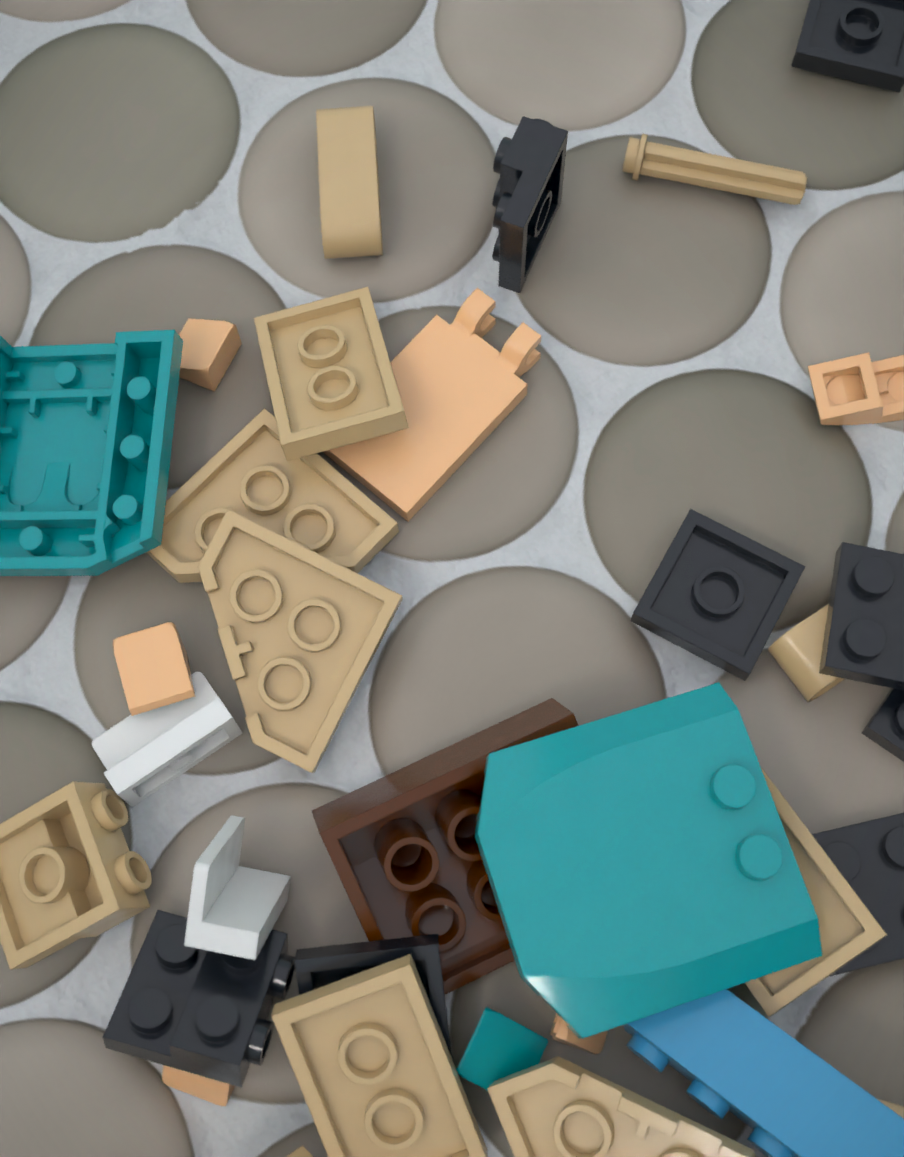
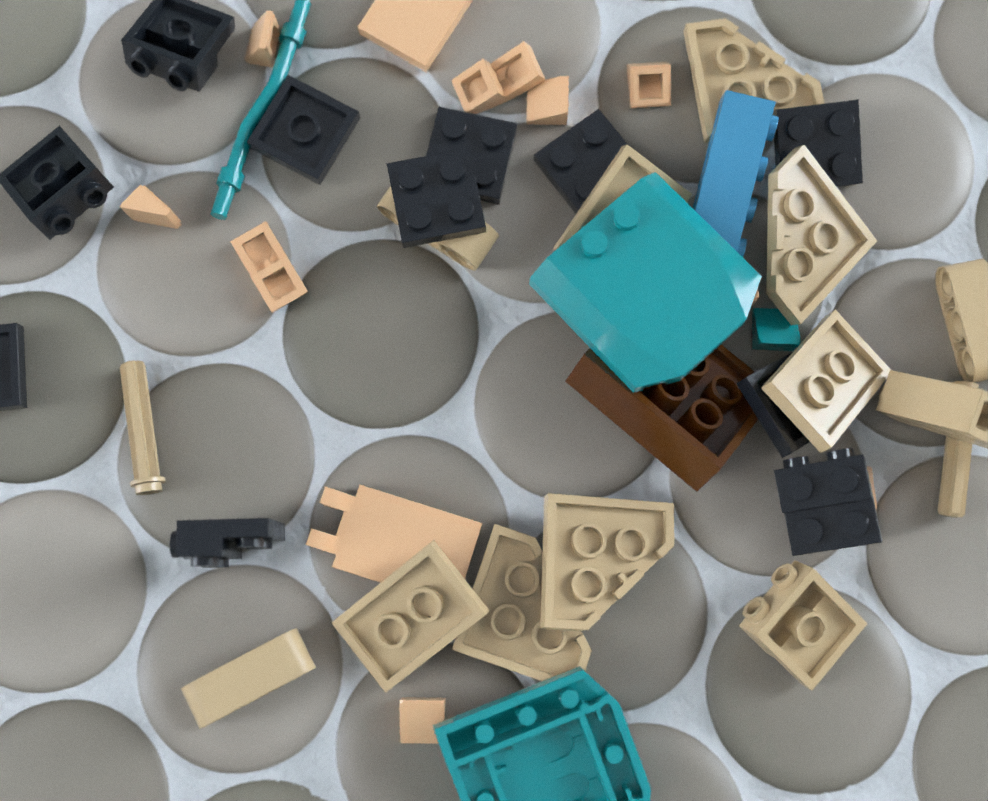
camera: 115 degrees left, 10 degrees up
white panel [92,672,242,808] -> none
light nougat slope [113,622,195,716] -> none
white panel [184,815,291,960] -> none
black plate [630,509,806,681] -> none

